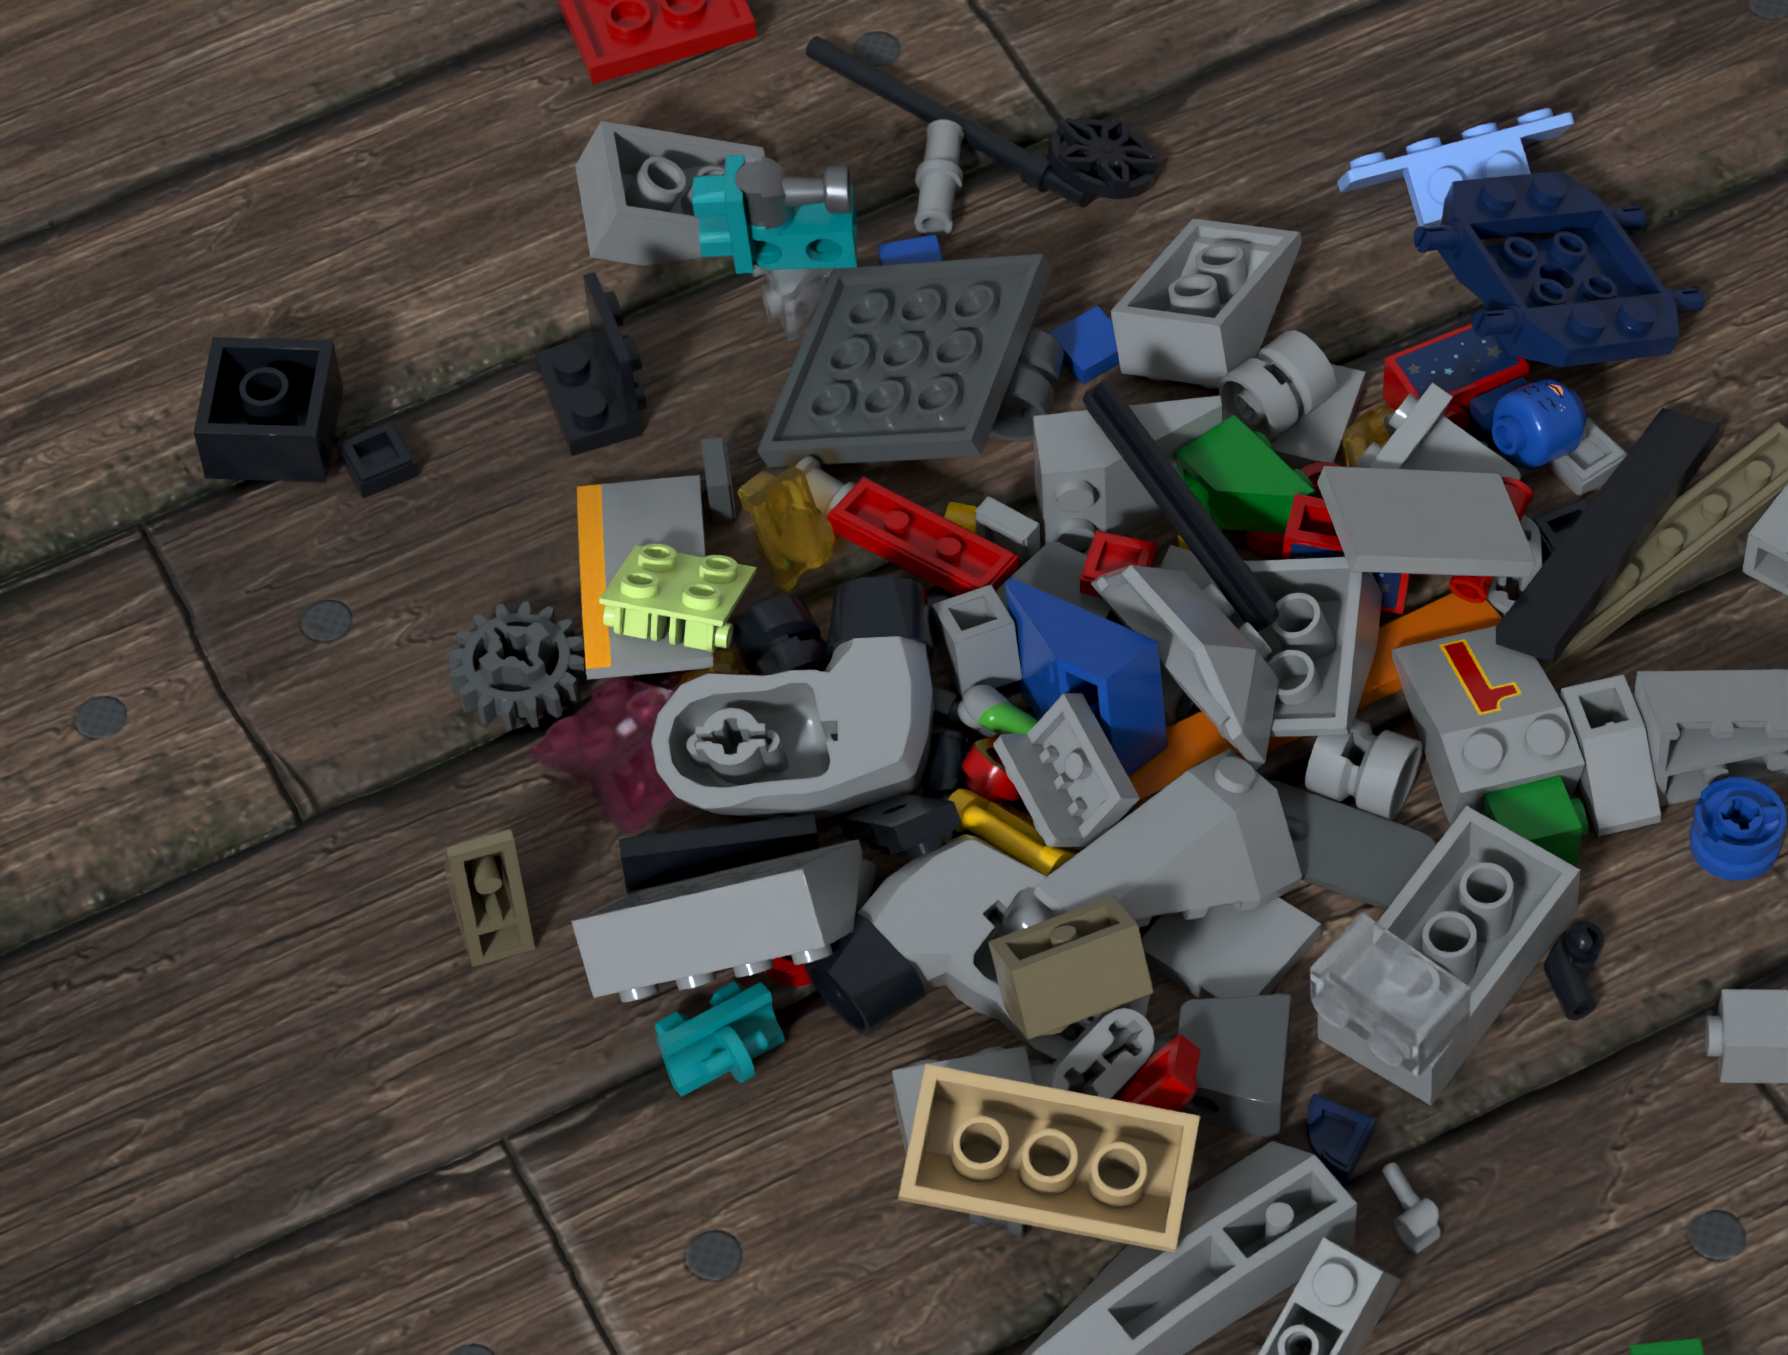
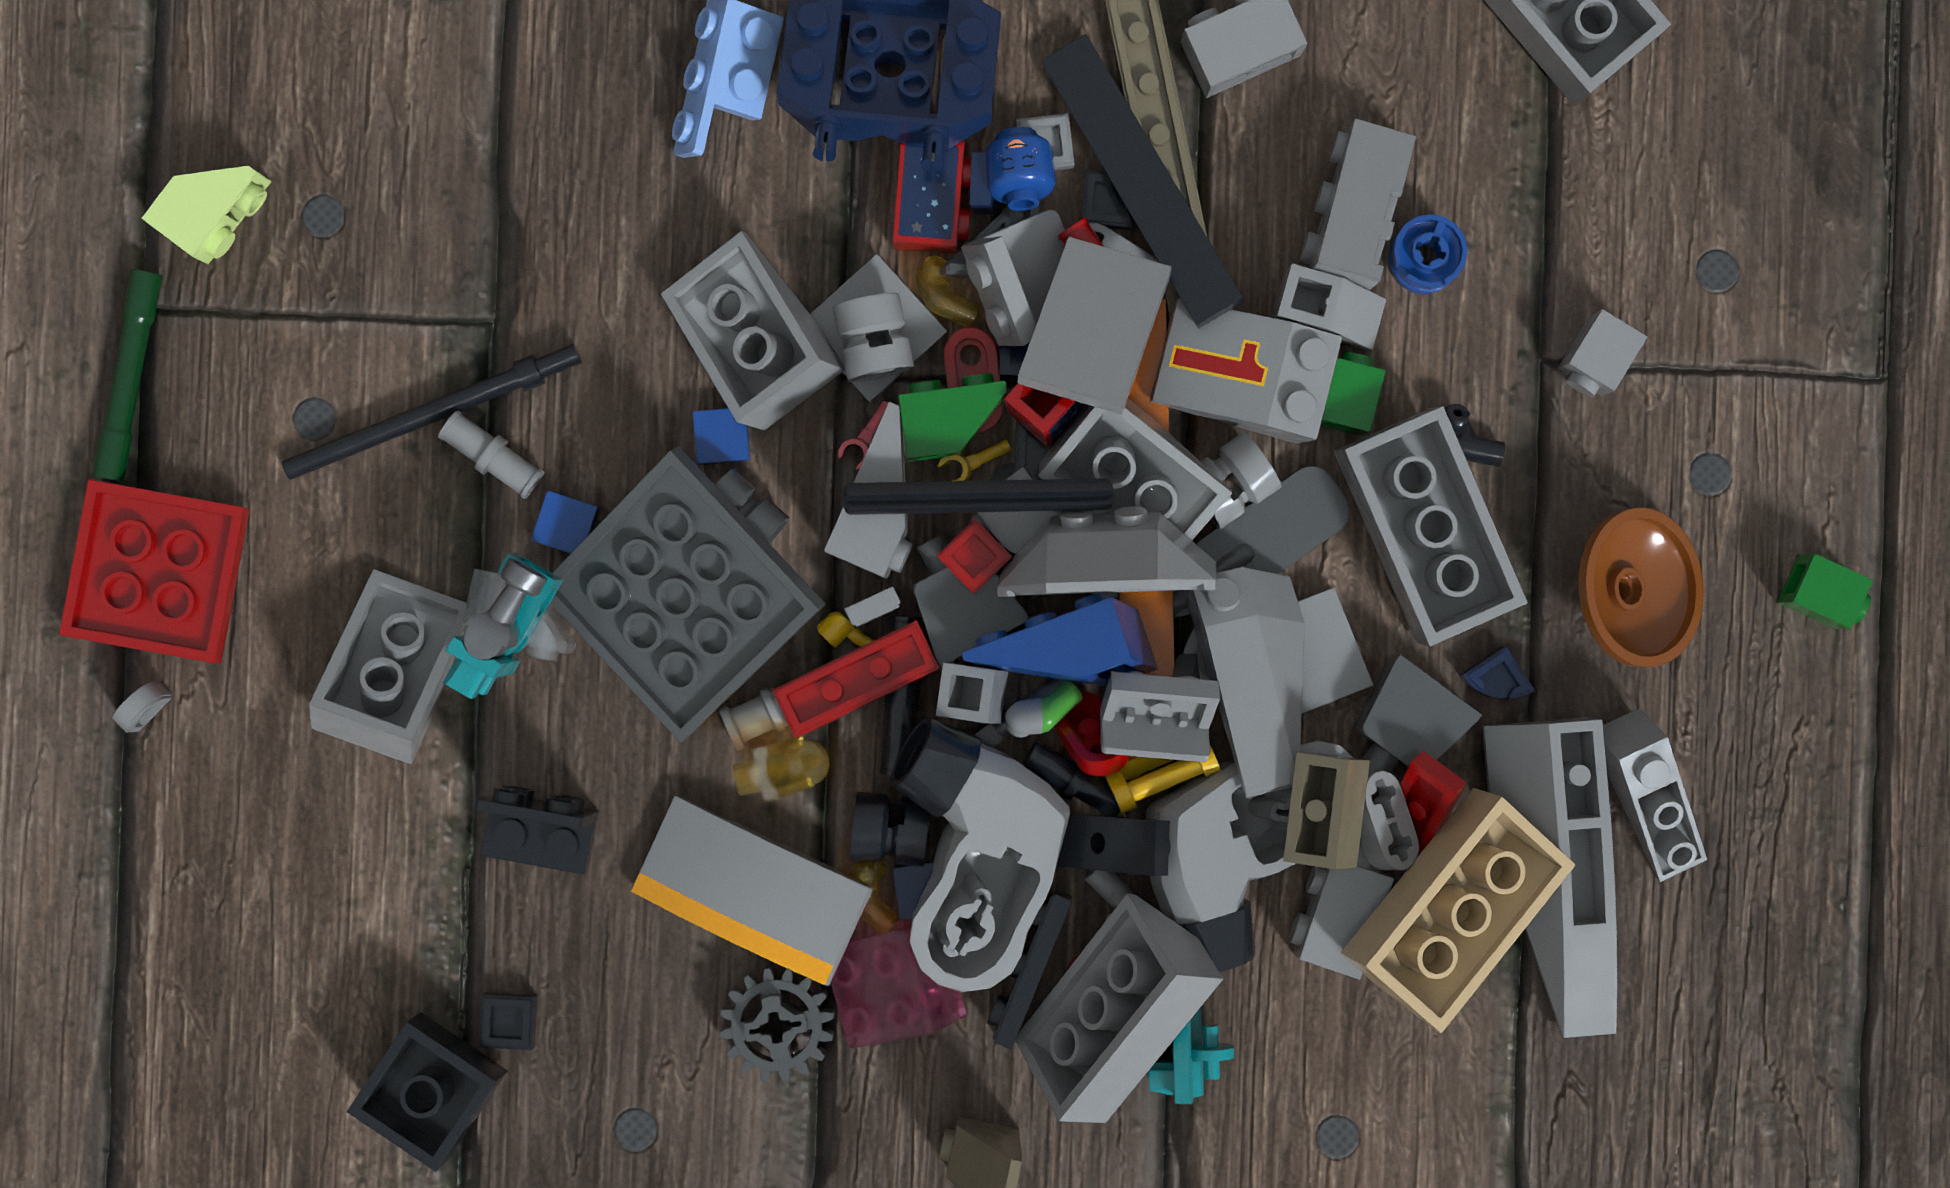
camera: 65 degrees left, 35 degrees up
yellowish green hinge [599,544,757,653] -> none
dark grey tile [701,437,736,526] -> none
black wheel [1047,118,1159,199] -> none
clear brick [1310,912,1471,1077] -> none
light grey hand [1382,1163,1441,1253] -> none
none -> light grey tile [112,681,173,733]
none -> dark orange dish [1578,508,1704,668]

